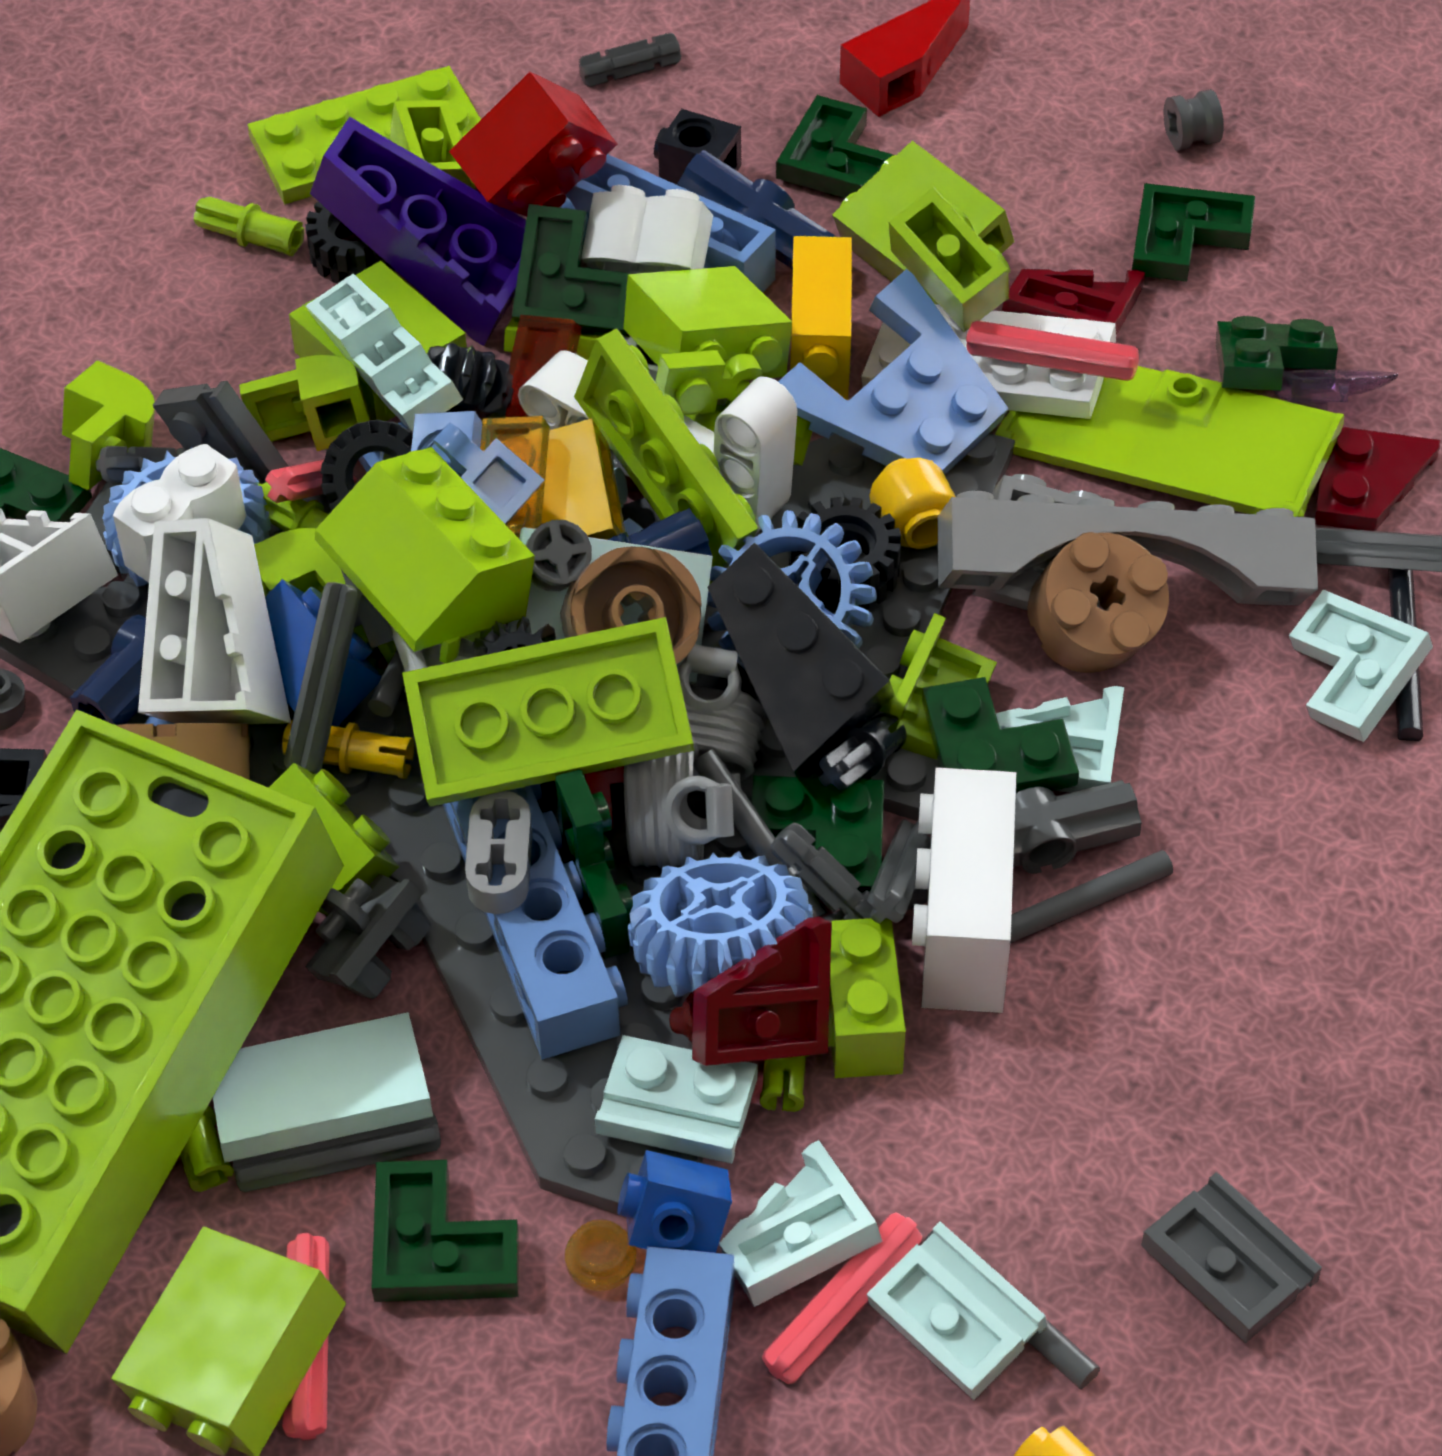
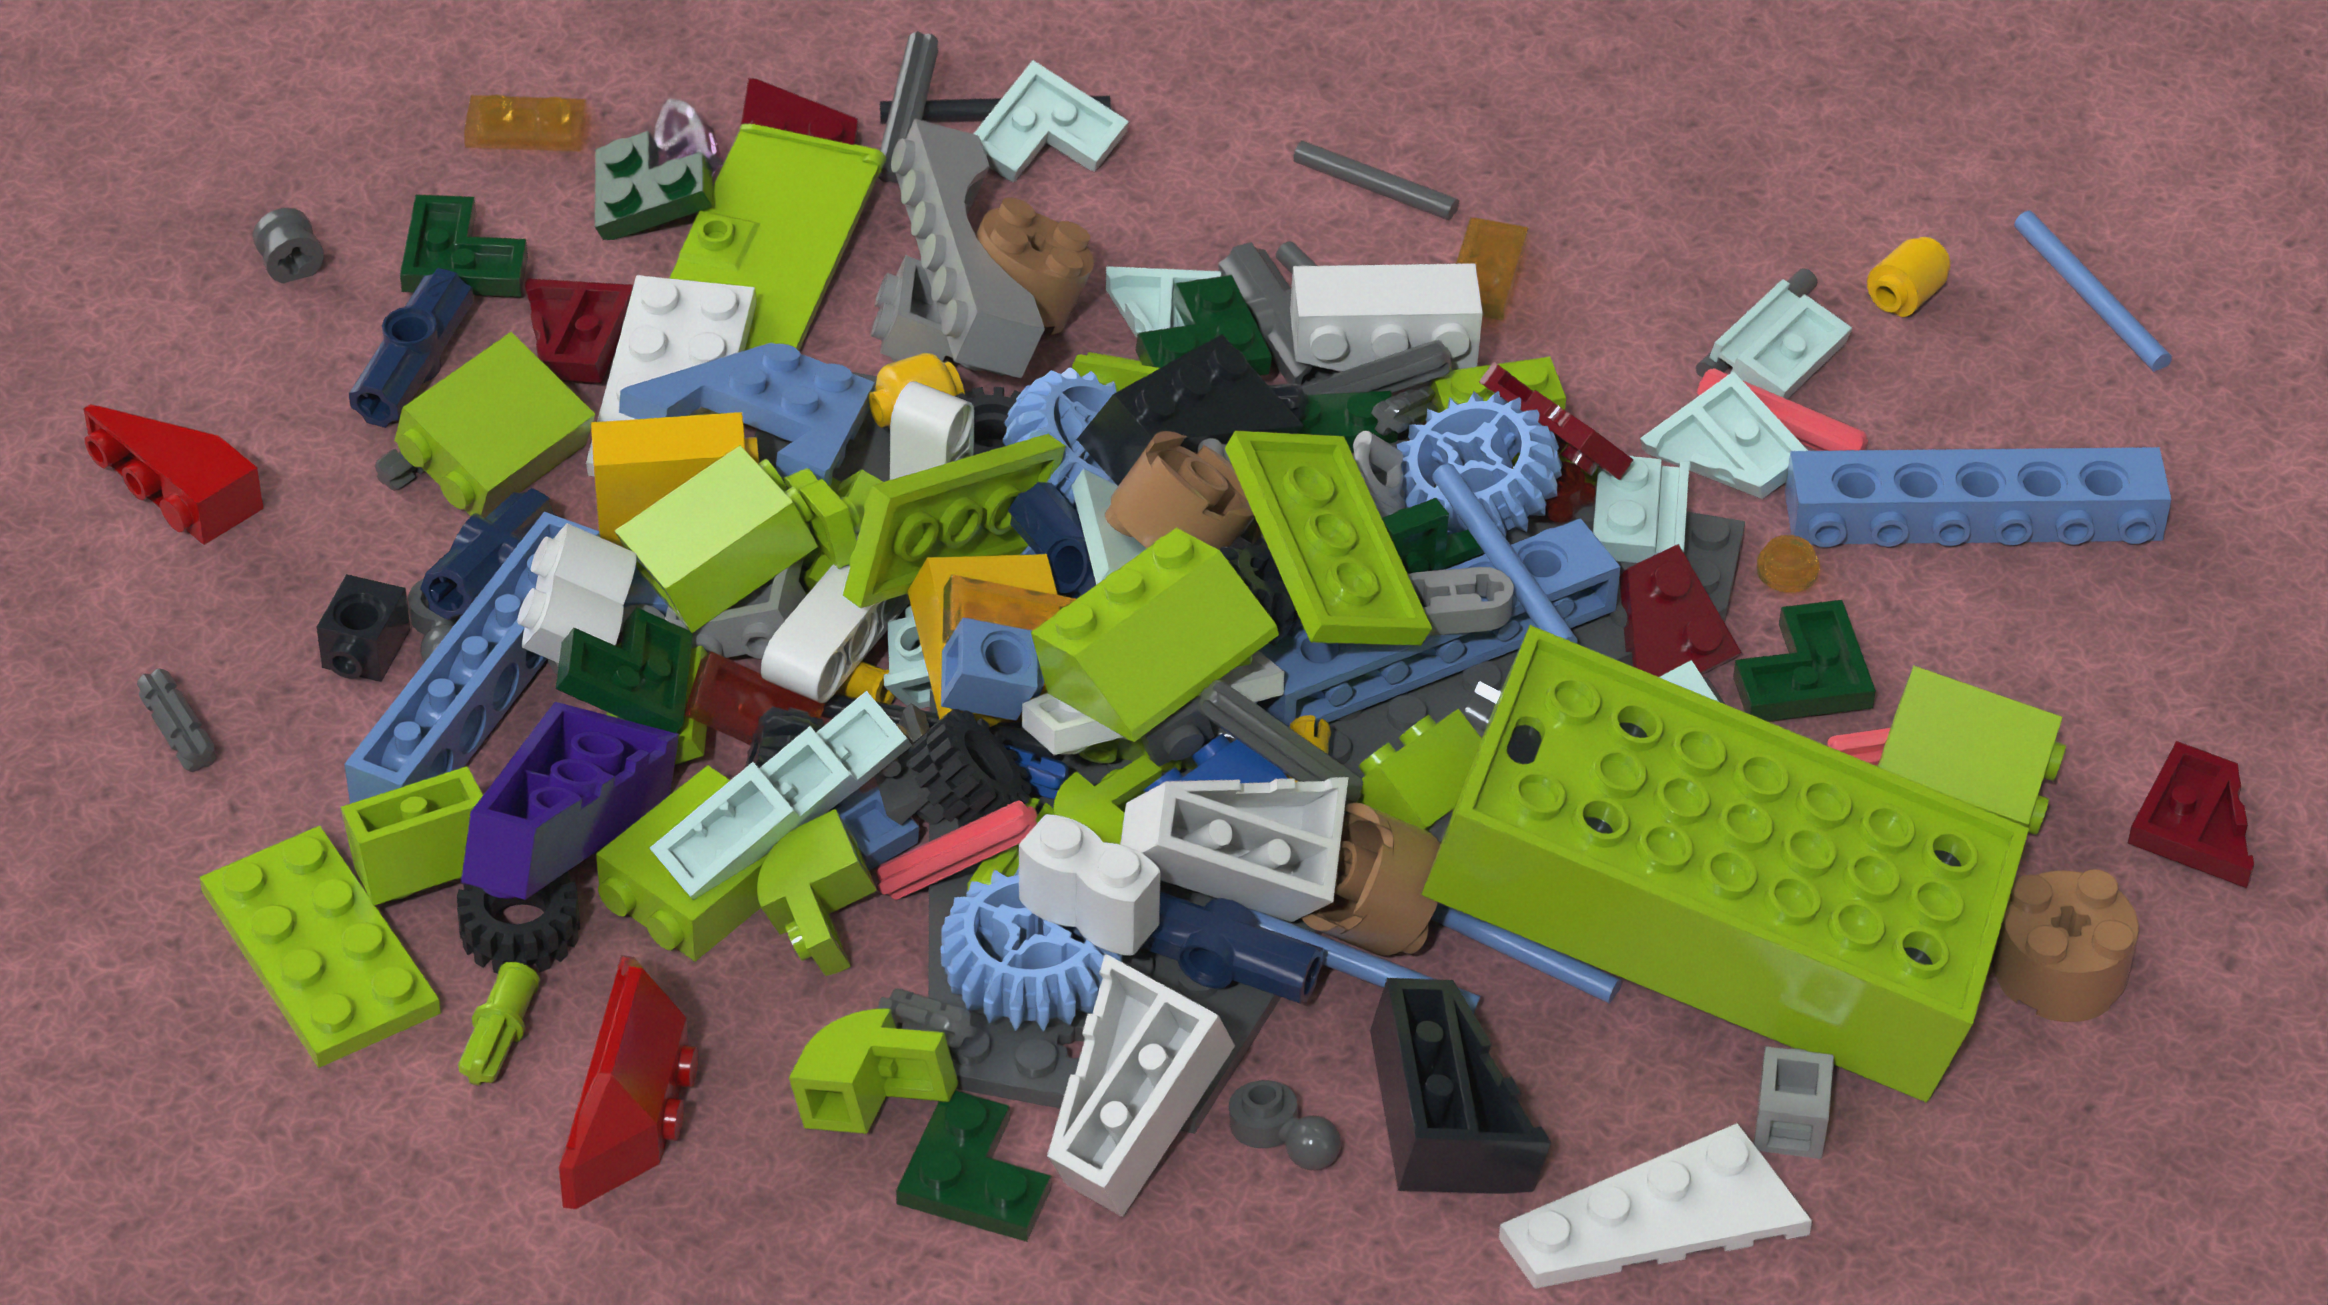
camera: 100 degrees left, 5 degrees down
dark grey plate [153,381,289,484] -> none
medium blue plate [432,422,544,525] -> none
red brick [449,72,618,217] -> none
dark grey wheel [525,520,592,591] -> none
blue brick [617,1150,732,1253] -> none
dark green plate [776,95,894,198] -> none
lime brick [888,187,1010,332] -> none
coral axle [966,320,1139,381] -> none
dark grey plate [1141,1172,1322,1343] -> none
none -> dark blue piece [349,268,473,428]
none -> clear yellow plate [464,95,587,152]
none -> red wedge [559,955,699,1209]
none -> dark grey bar [1293,140,1459,221]
none -> medium blue bar [1432,463,1578,644]
none -> clear yellow plate [1456,217,1528,320]
none -> dark red wing [1619,544,1742,677]

